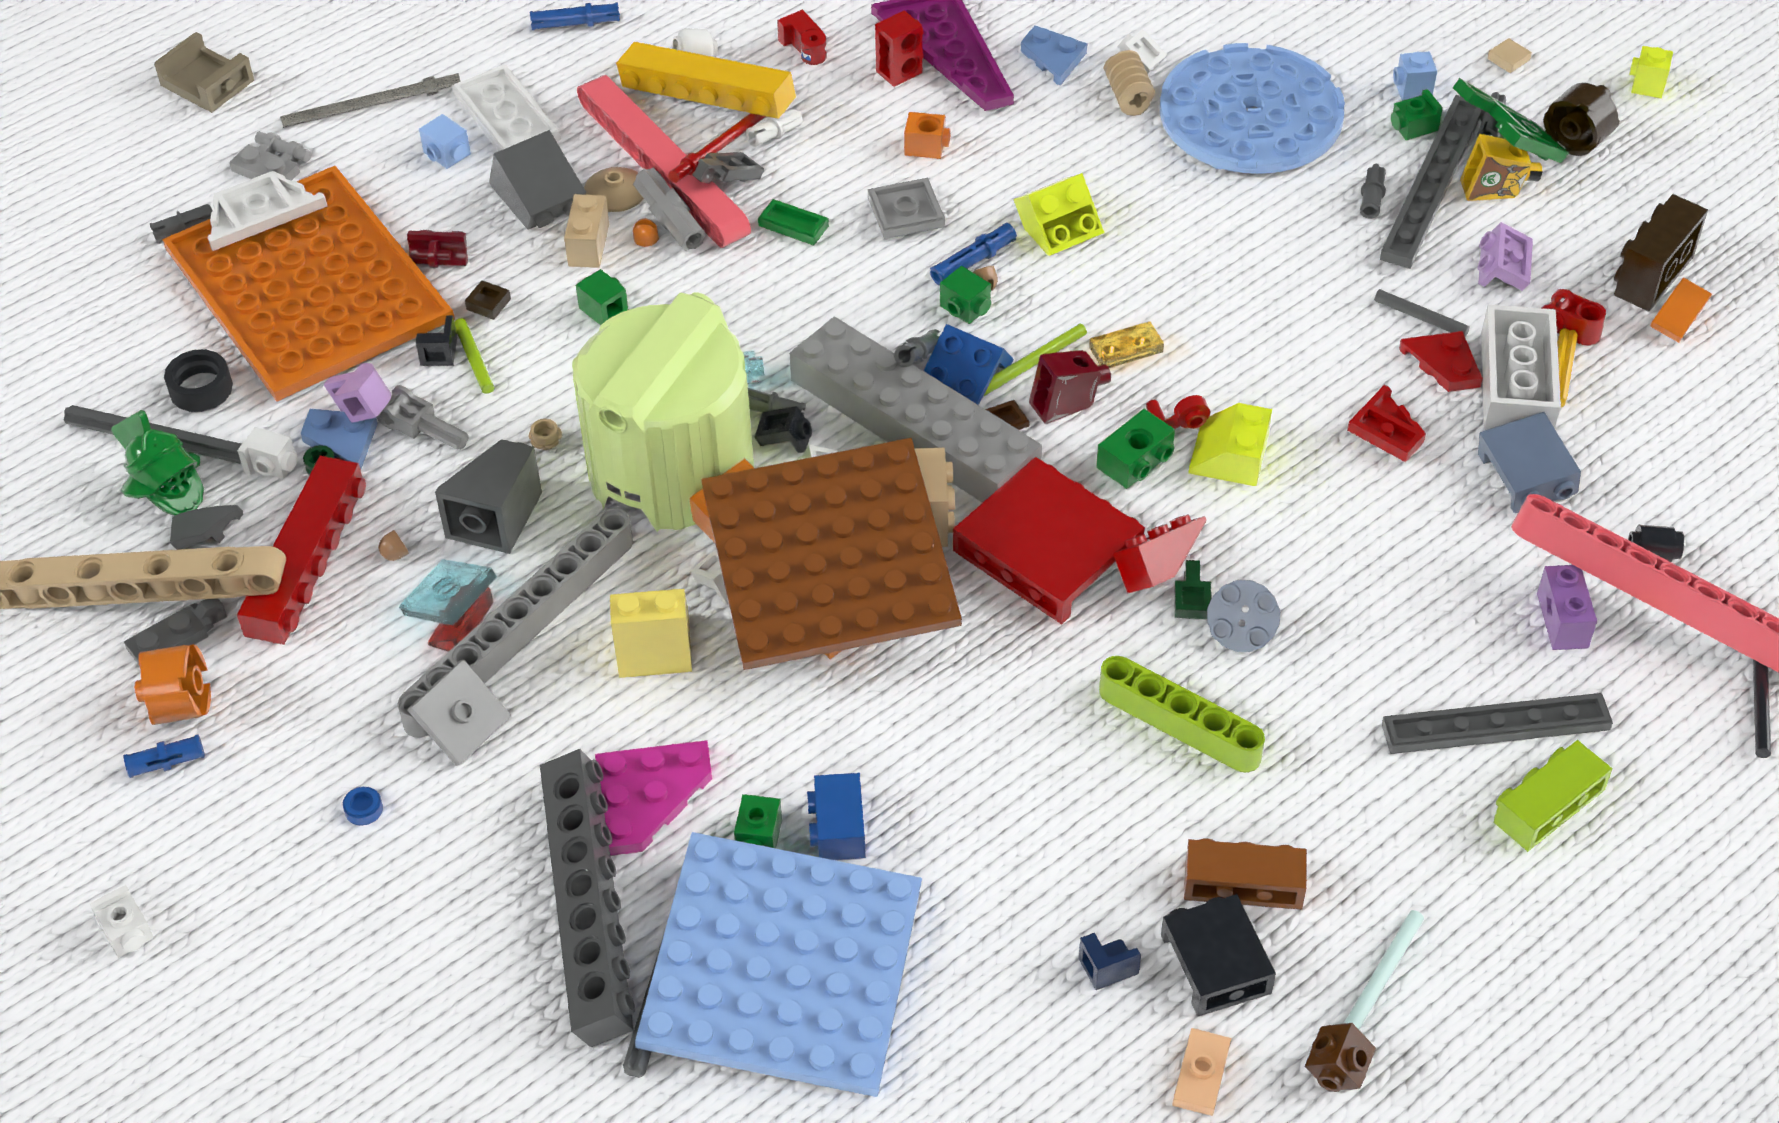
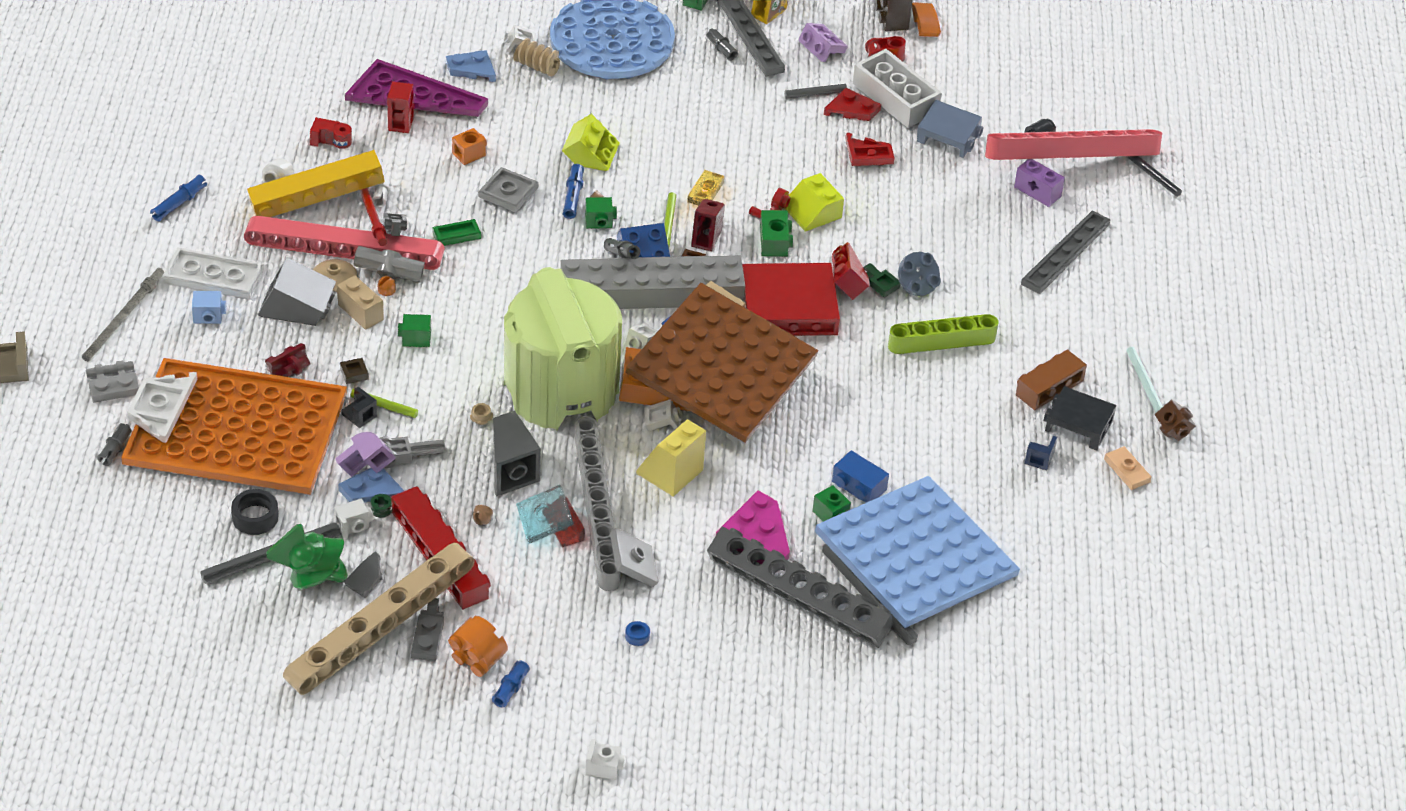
camera: 50 degrees left, 5 degrees down
lime brick [1493,740,1613,852] -> none

